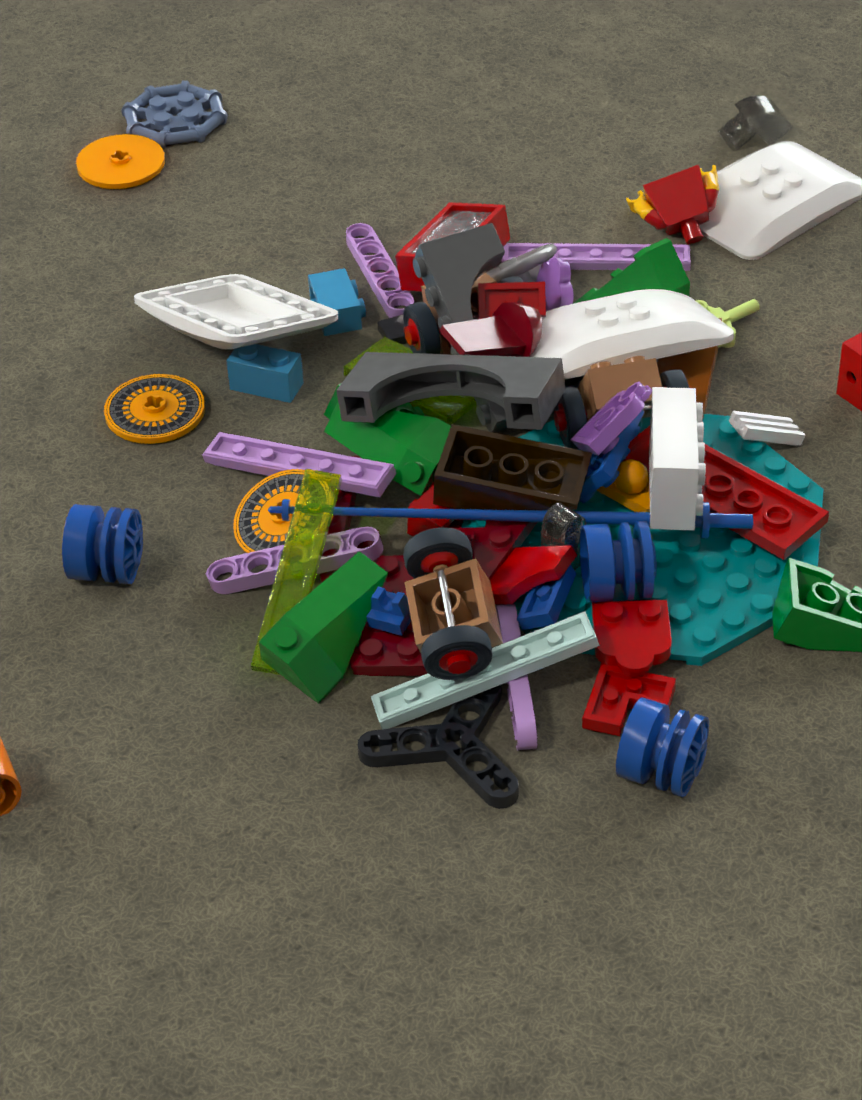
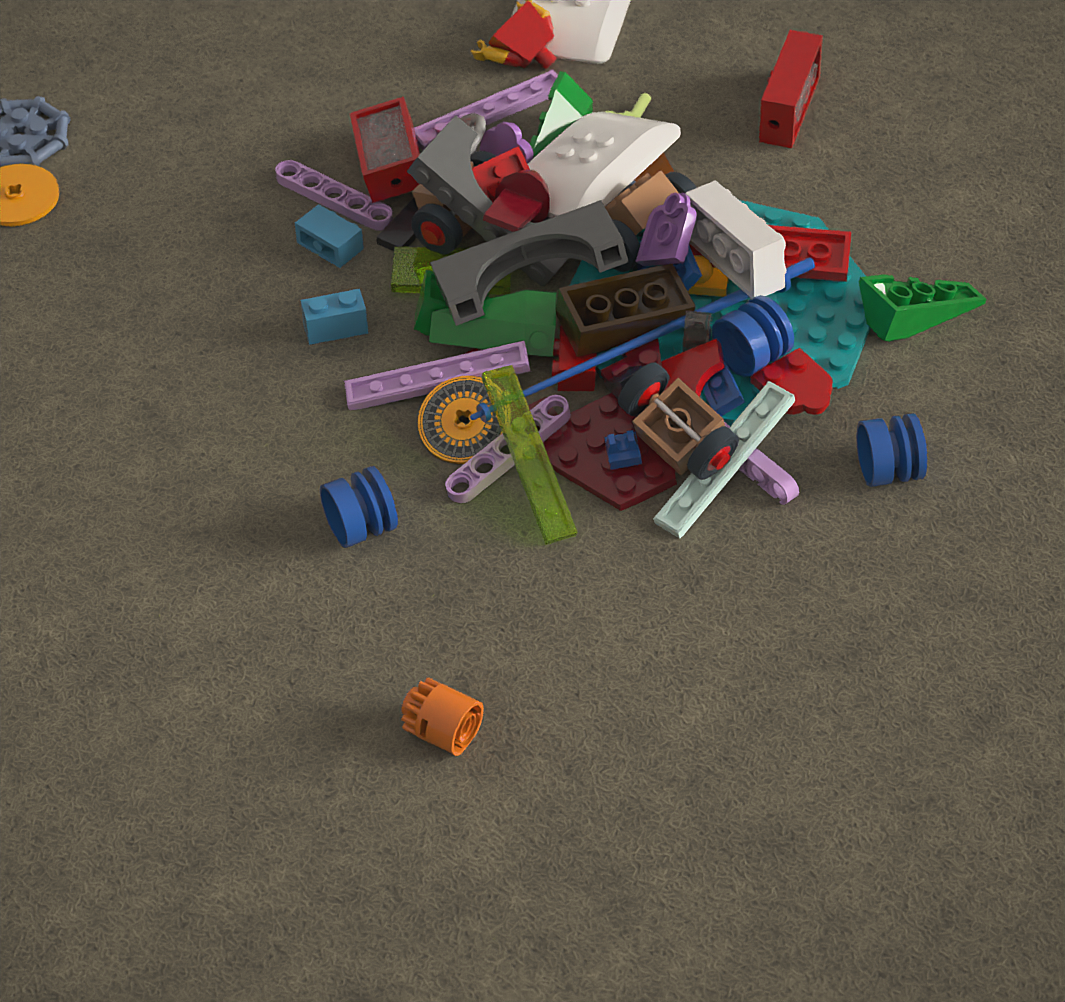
camera: 35 degrees left, 5 degrees up
piece [104,374,205,444] -> none
white wedge [134,274,338,349] -> none
green wedge [259,551,388,704] -> none
black piece [358,684,519,809] -> none
red plate [582,663,676,736] -> none
white tile [729,411,805,446] -> none

